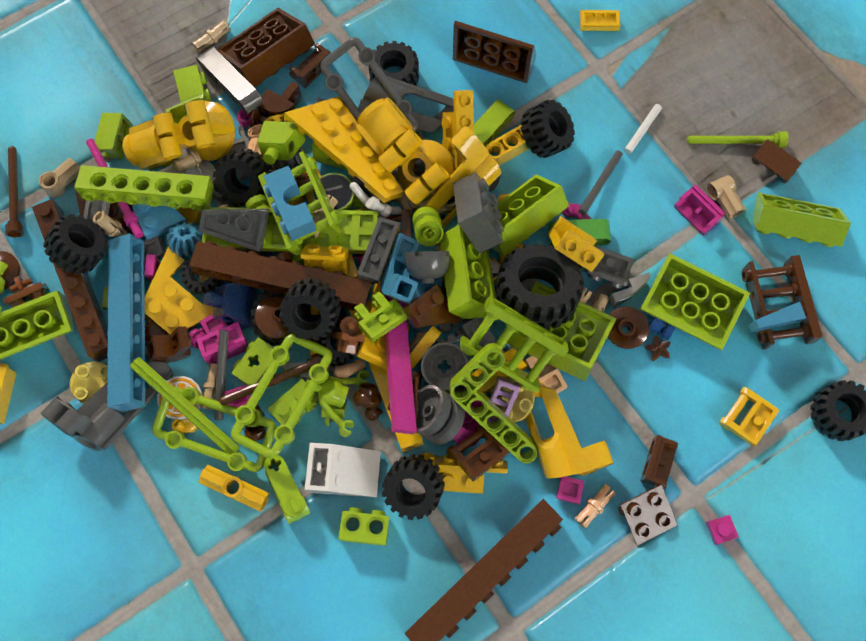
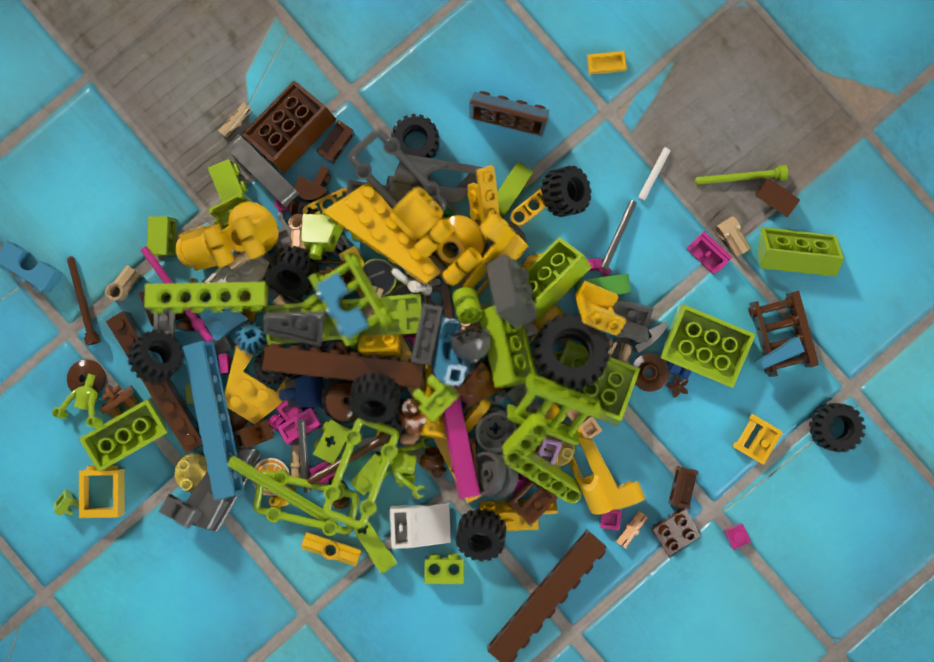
camera: 10 degrees left, 15 degrees up
tan pin [93,211,129,238] -> none

